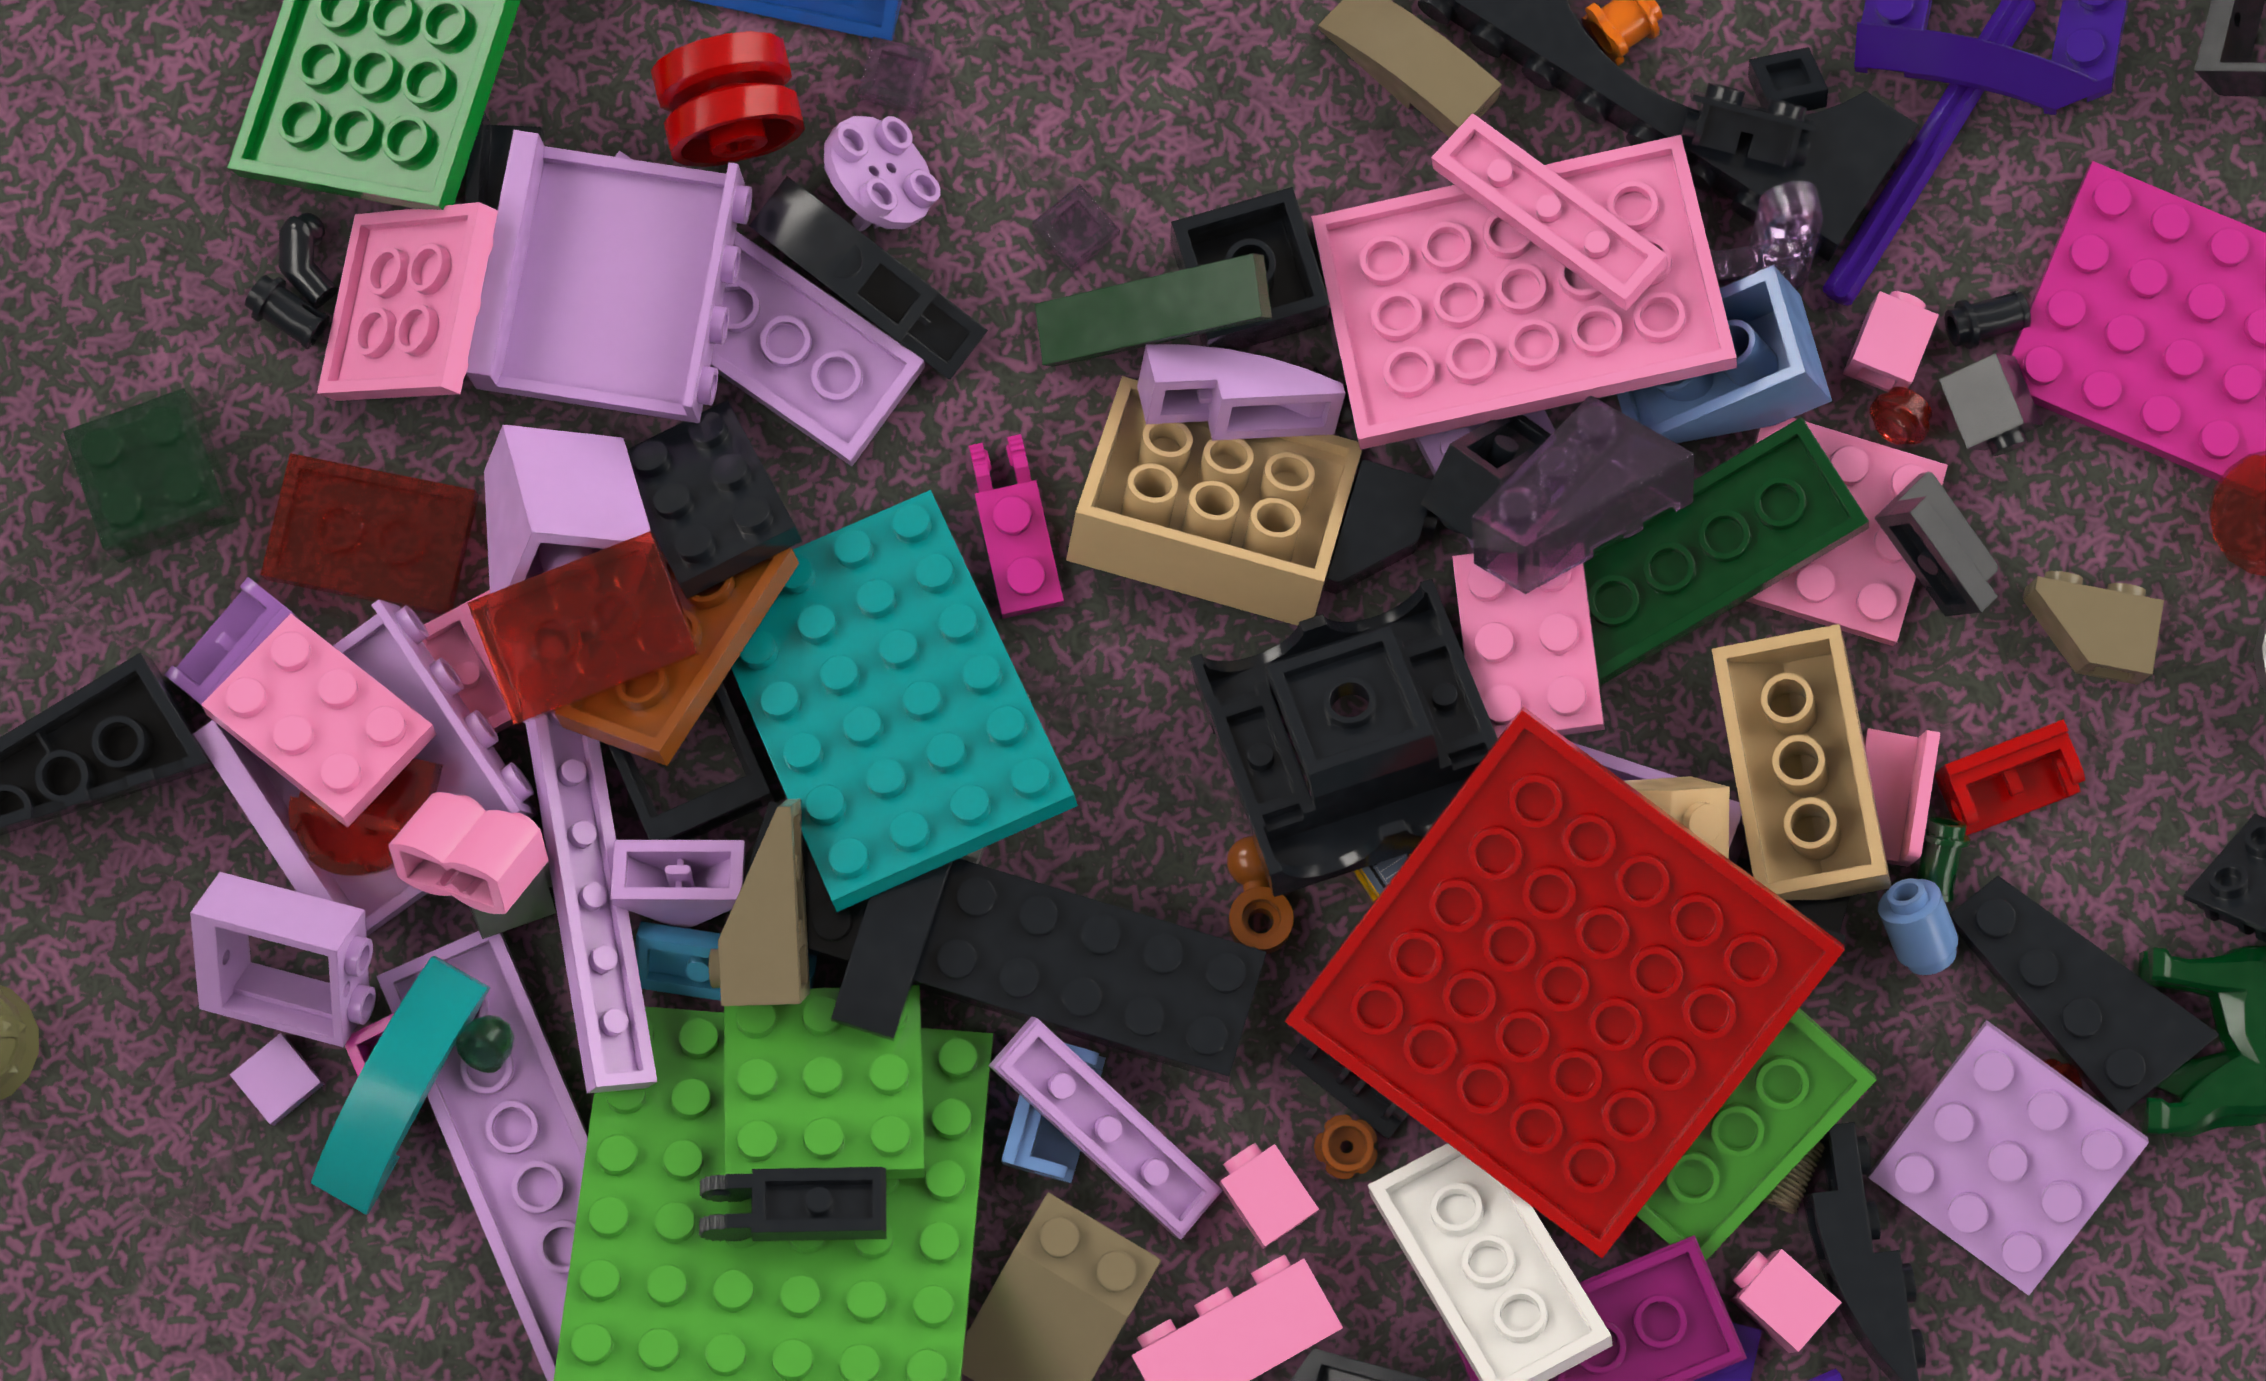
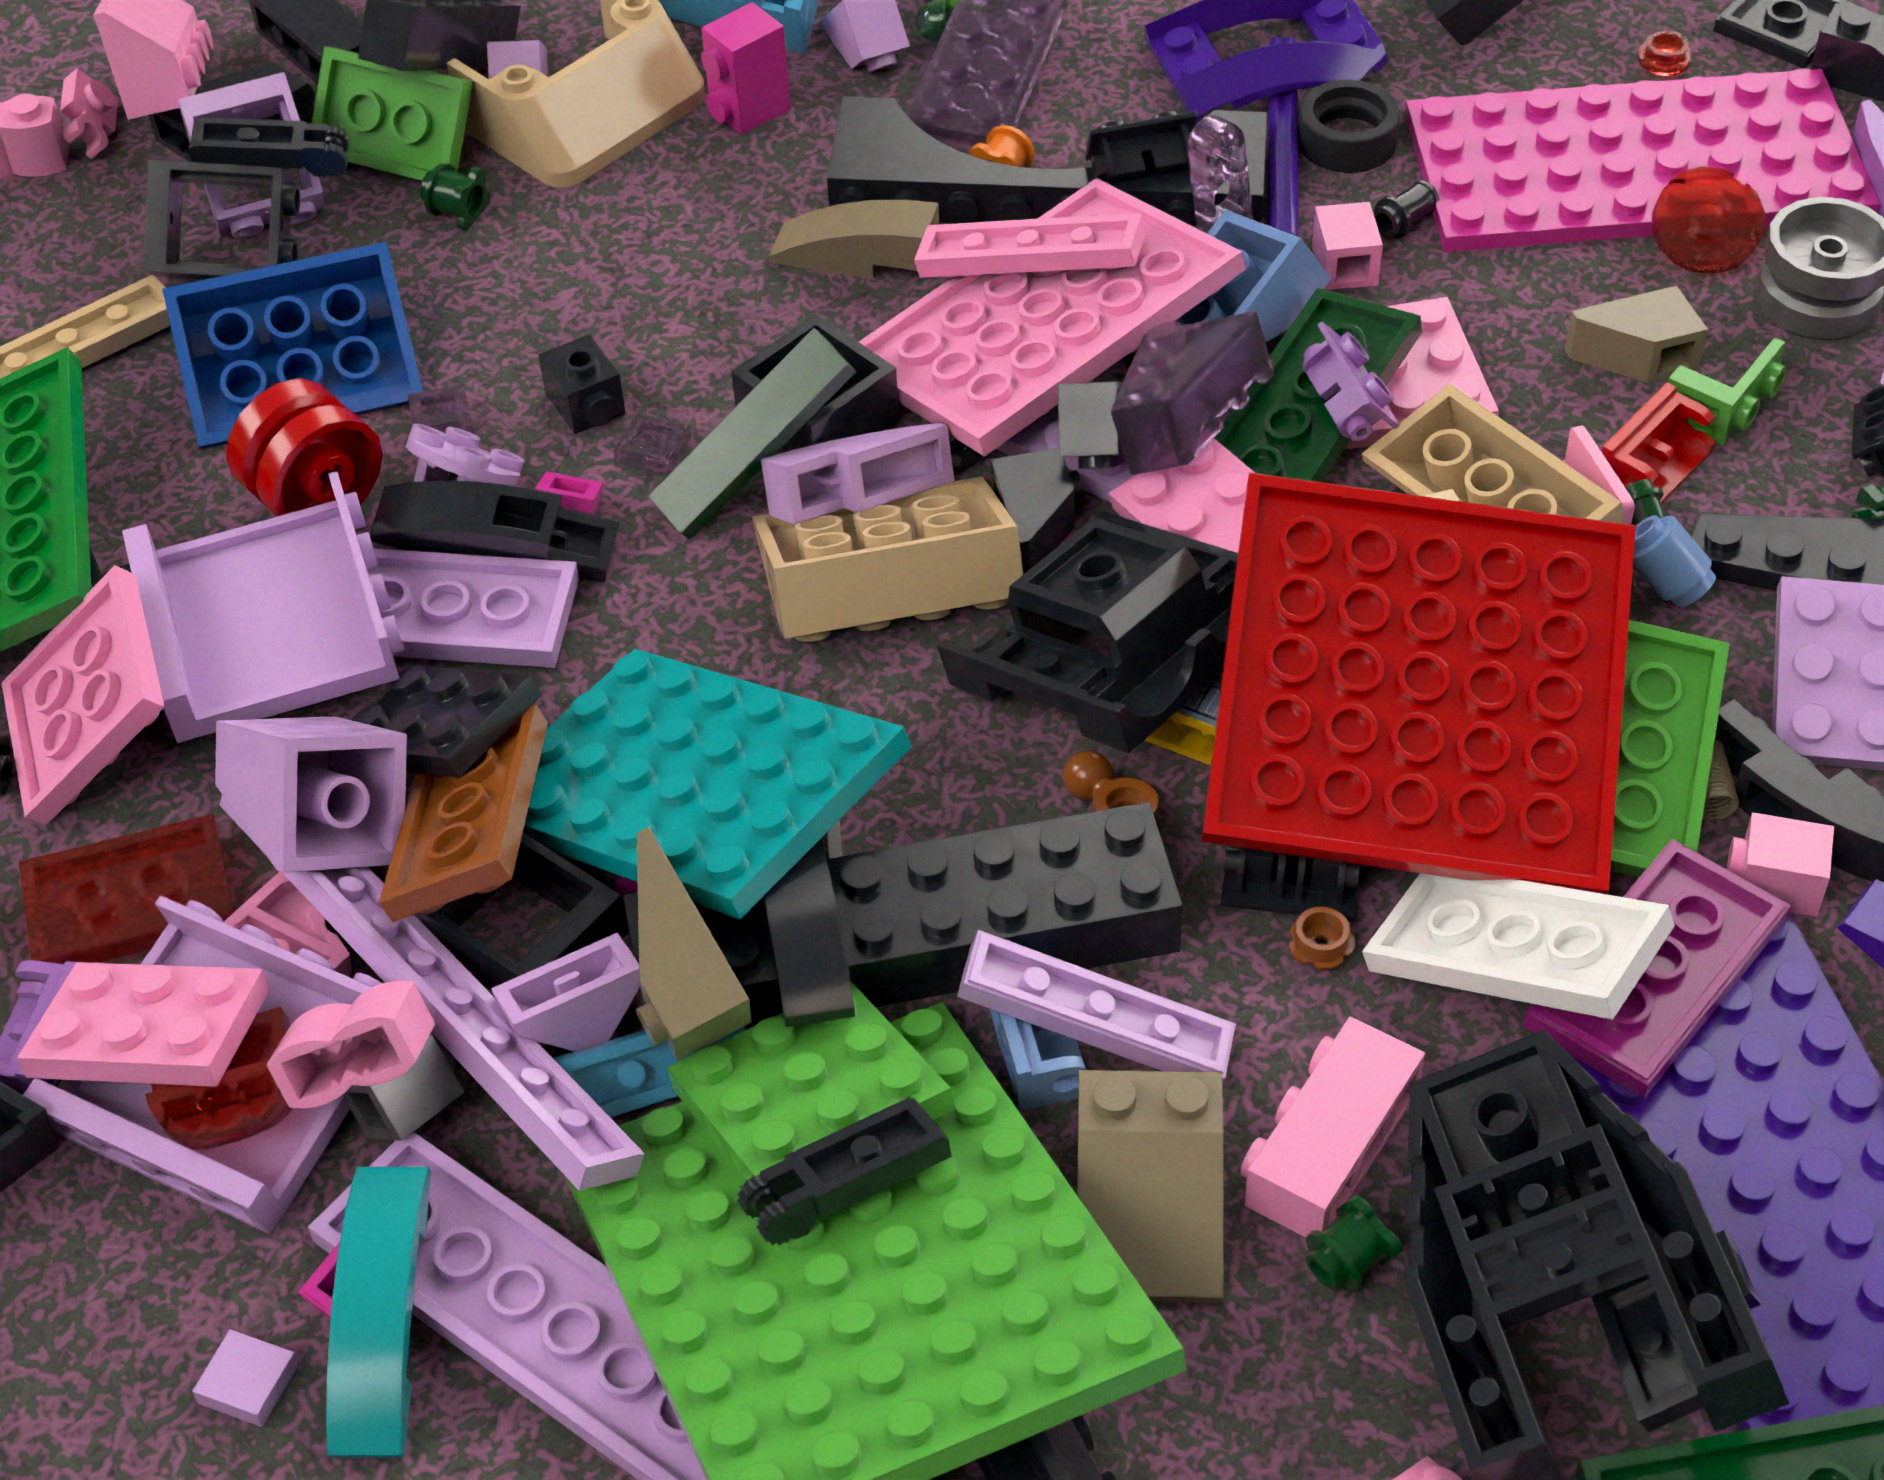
camera: 25 degrees left, 30 degrees down
lavender window [190,872,376,1047] -> none
clear green hinge [456,1015,514,1073] -> none
clear red plate [467,531,700,725] -> none
dark pink hinge [969,434,1064,619] -> none
bright pink brick [1219,1143,1319,1249] -> none
clear red plate [1869,386,1932,445] -> none
black panel [1874,472,1998,617] -> none
brick [1939,353,2043,456] -> none
none -> dark pink plate [535,471,604,515]
none -> black brick [538,334,626,435]
none -> black tyre [1298,79,1401,173]
none -> medium lavender hinge [1303,322,1400,441]
none -> bright green bracket [1668,338,1787,446]

